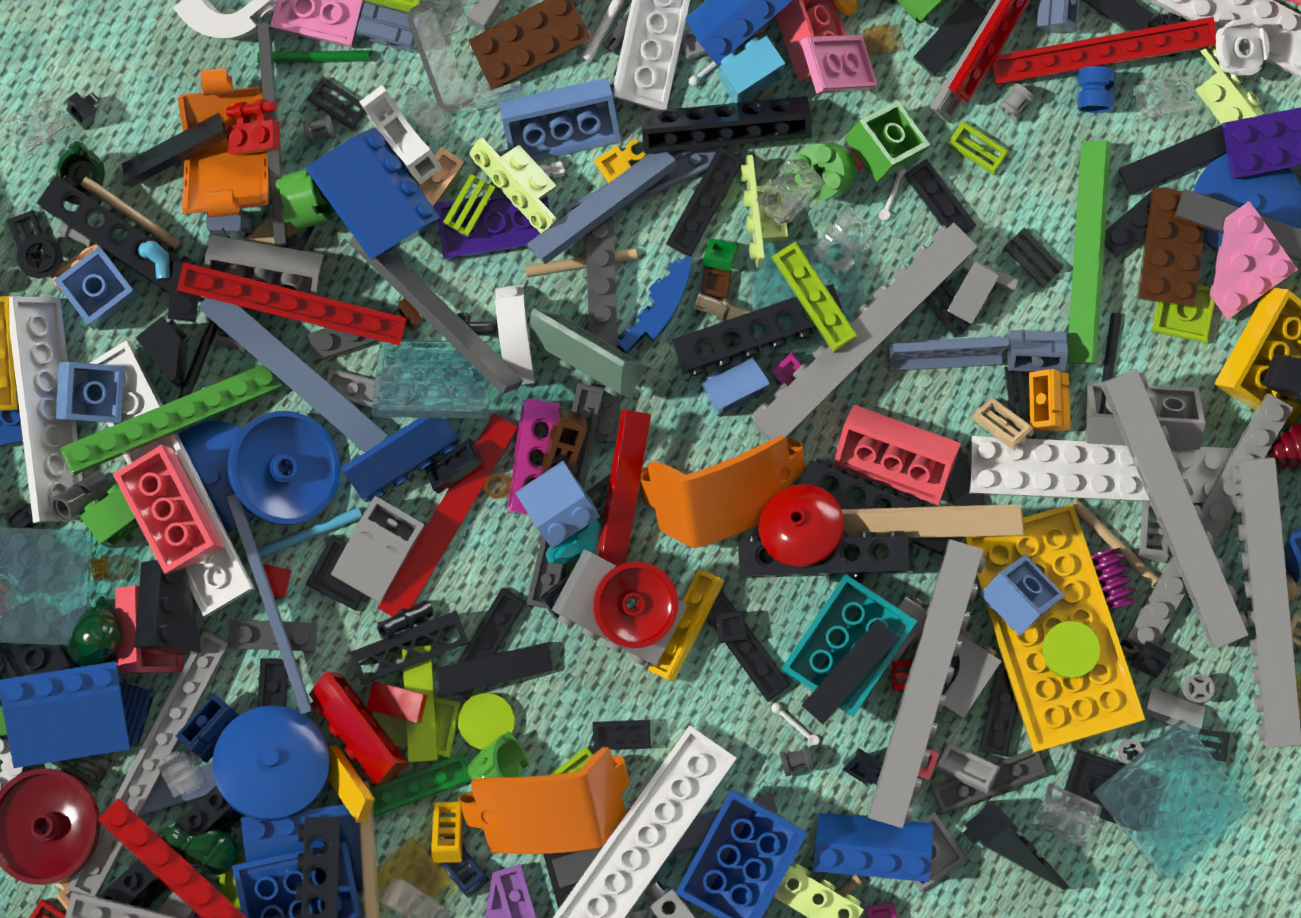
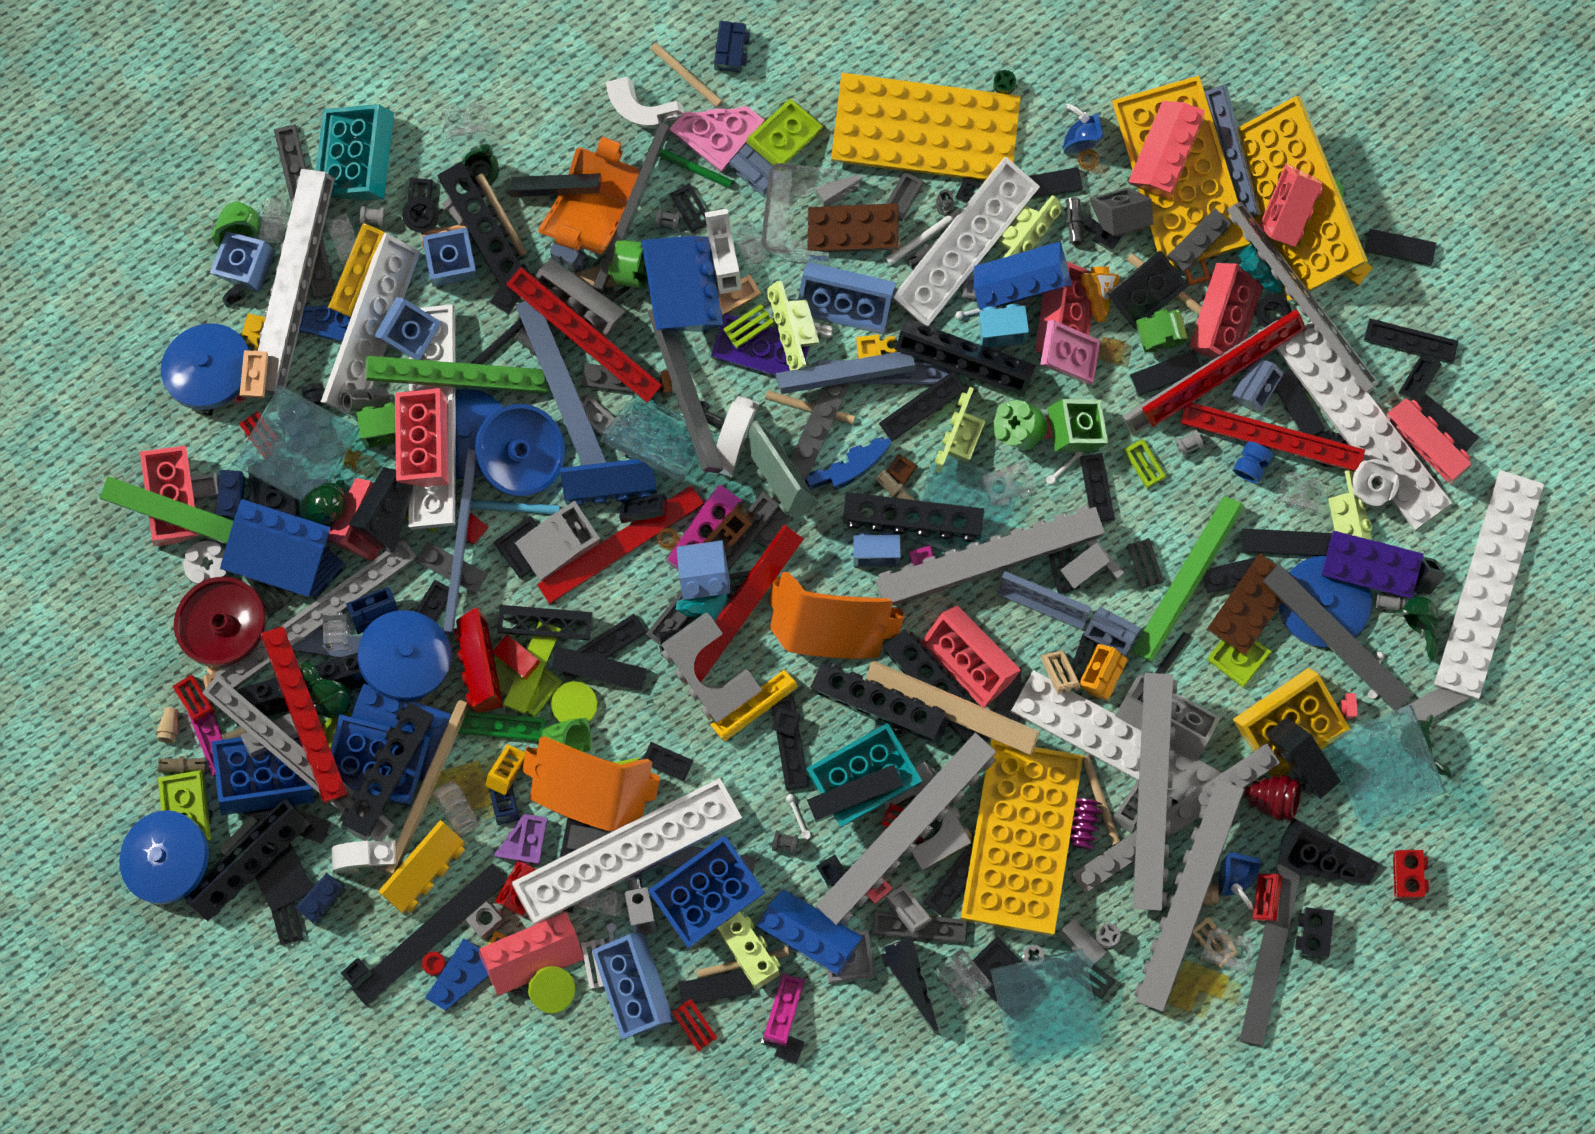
camera: 30 degrees right, 5 degrees down
black tile [66,92,100,130] -> none
black slope [135,316,188,389] -> none
medium azure arm [139,241,170,279] -> none
red plate [226,99,280,155] -> none
yellow tile [327,746,375,822] -> none
black pin [377,600,433,639] -> none
red dish [593,561,678,648] -> none
green plate [703,238,738,271] -> none
clear brick [756,158,826,224] -> none
red dish [759,484,845,567] -> none
lime tile [772,241,858,353] -> none
medium blue slope [980,555,1065,636] -> none
lime tile [1042,621,1100,679] -> none
black plate [1120,637,1171,679] -> none
bright pink plate [1210,201,1298,320] -> none

